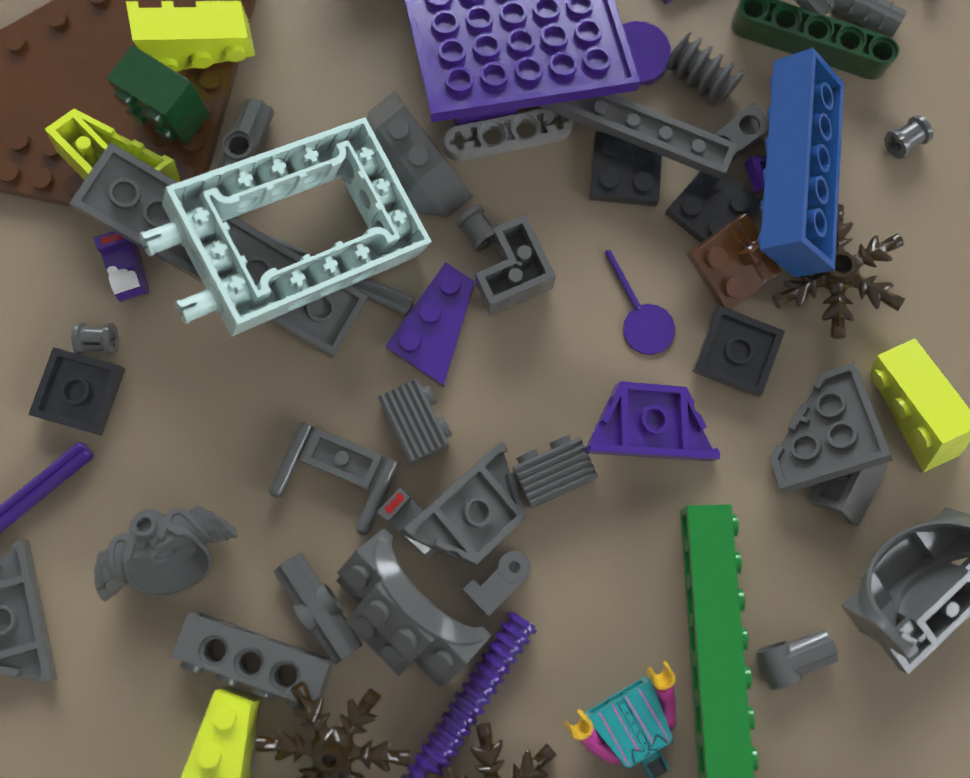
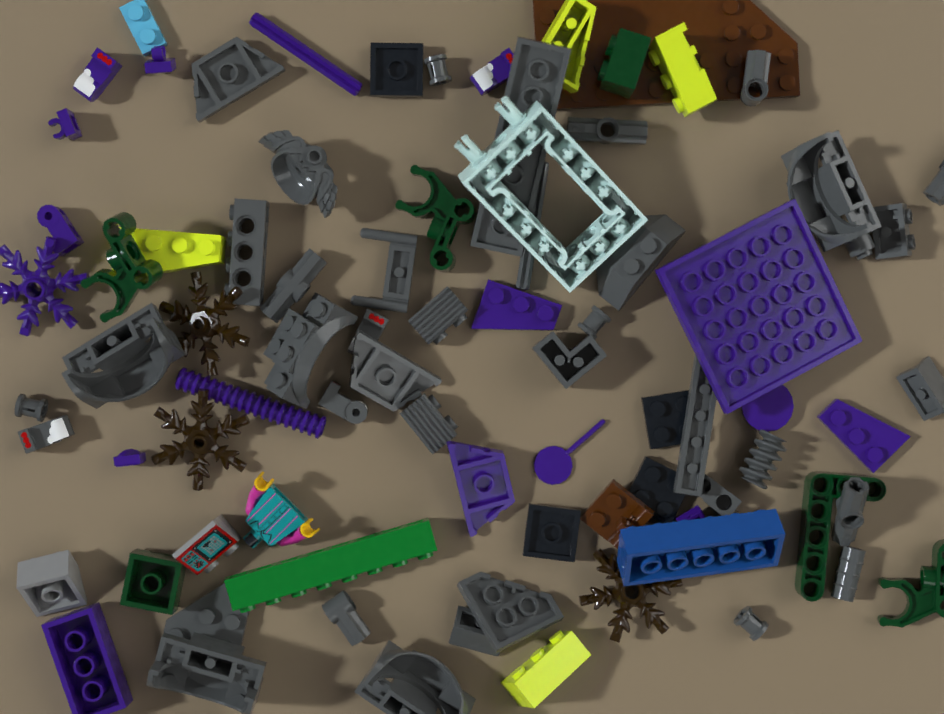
camera: 80 degrees right, 10 degrees up
light grey beam [444,108,574,161] -> none
none -> dark green piece [395,165,476,272]

